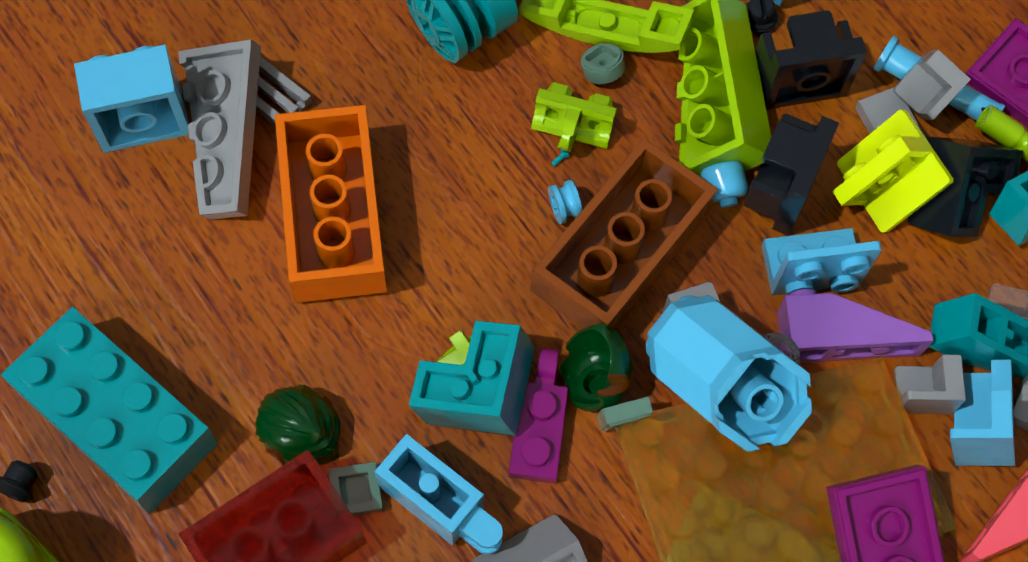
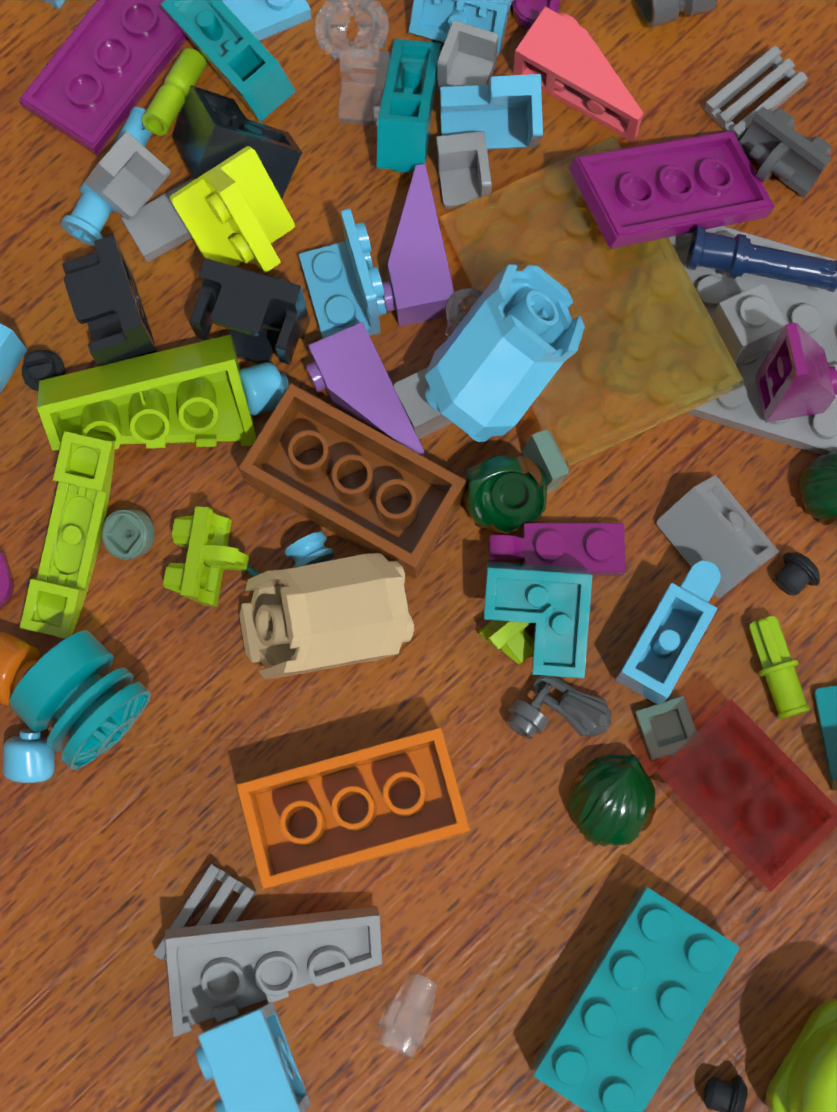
camera: 90 degrees left, 10 degrees up
none -> tan brick [239,553,414,680]
none -> medium lavender slope [305,322,424,457]
none -> clear cone [374,972,439,1059]
none -> dark grey piece [506,675,611,739]

